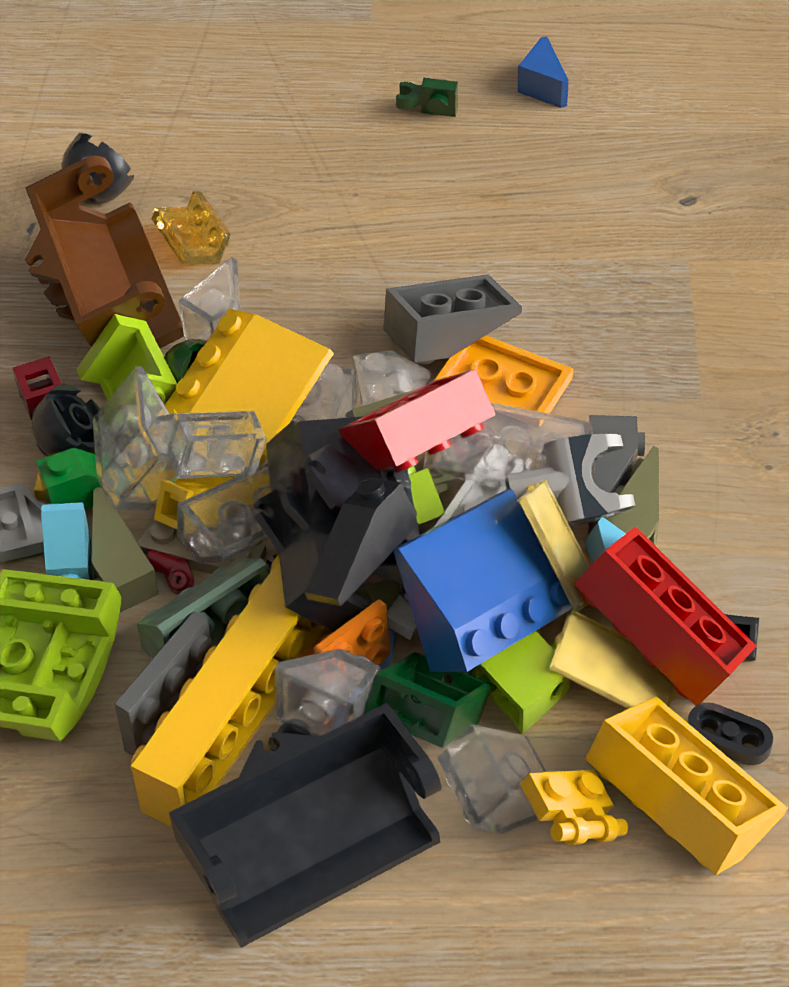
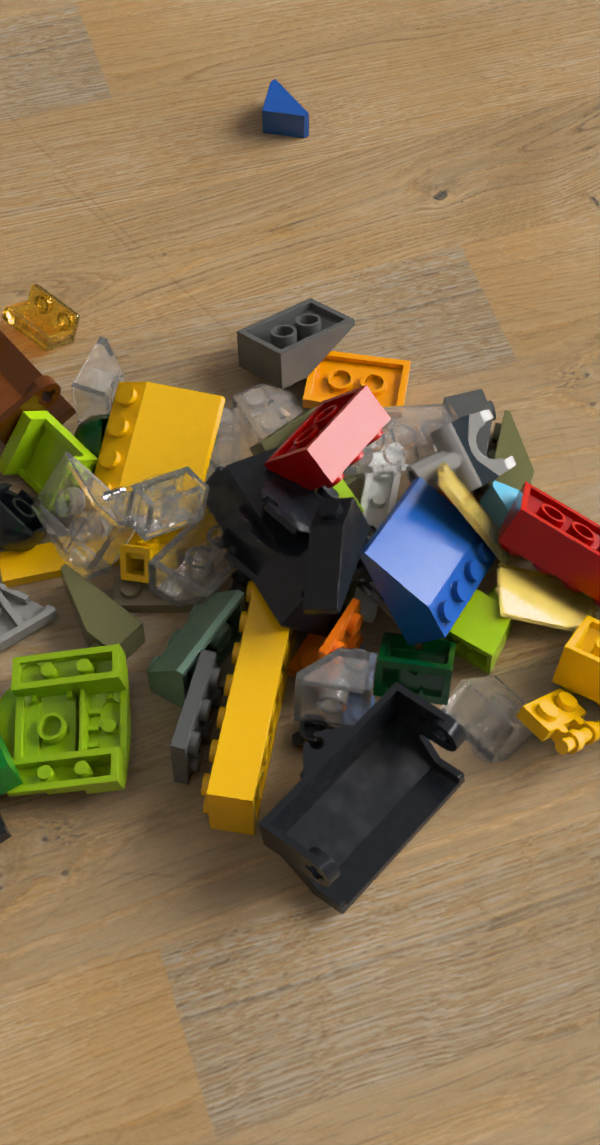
camera: 20 degrees left, 5 degrees up
green slope [36,448,131,510] -> none
medium azure slope [41,502,93,580] -> none
dark red arm [146,549,195,595] -> none
dark green plate [396,78,458,117] -> none

